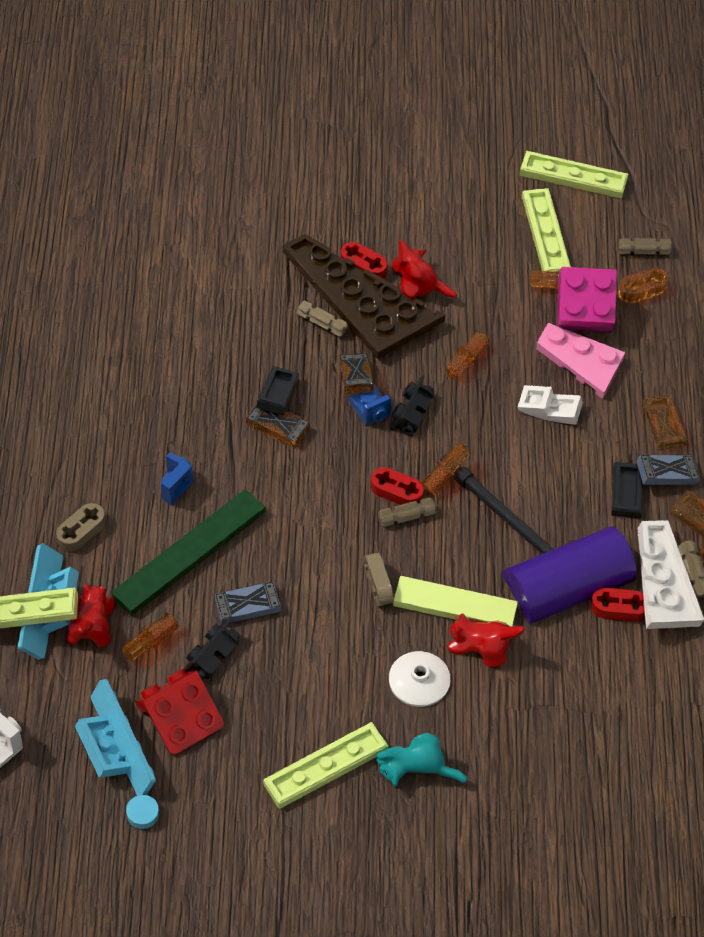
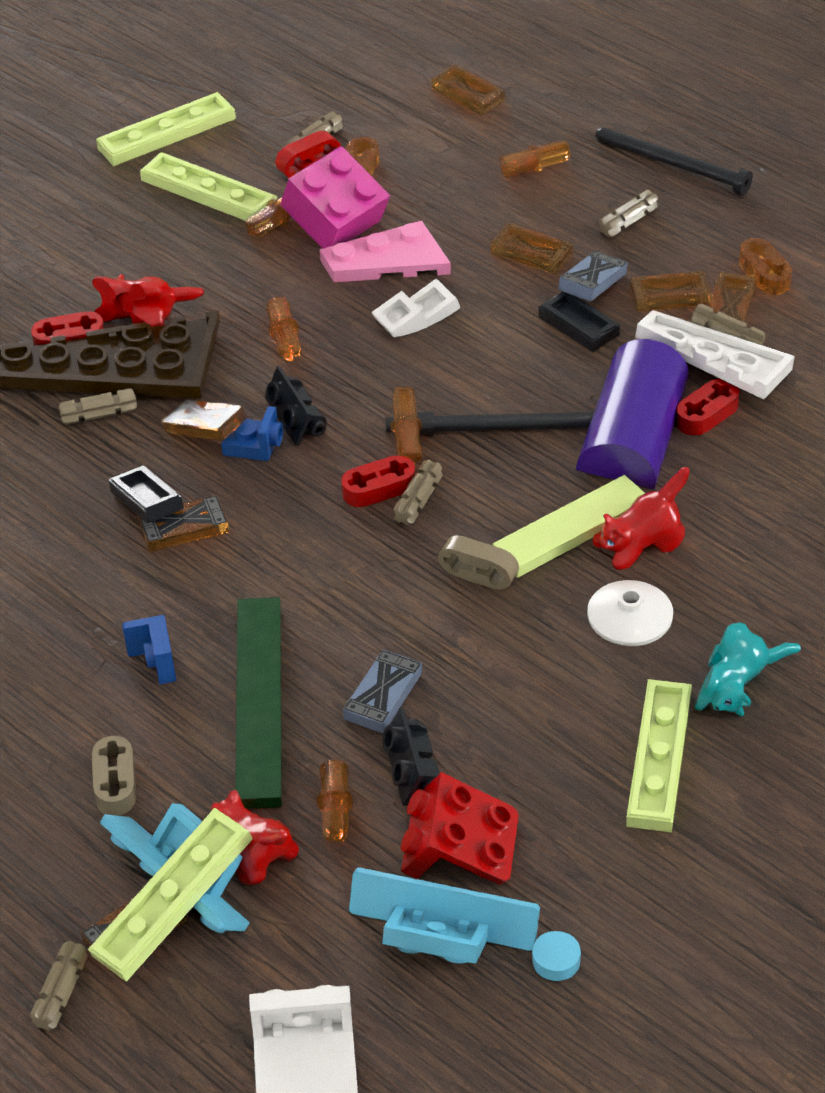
camera: 45 degrees left, 10 degrees down
none -> red beam [275,130,341,179]

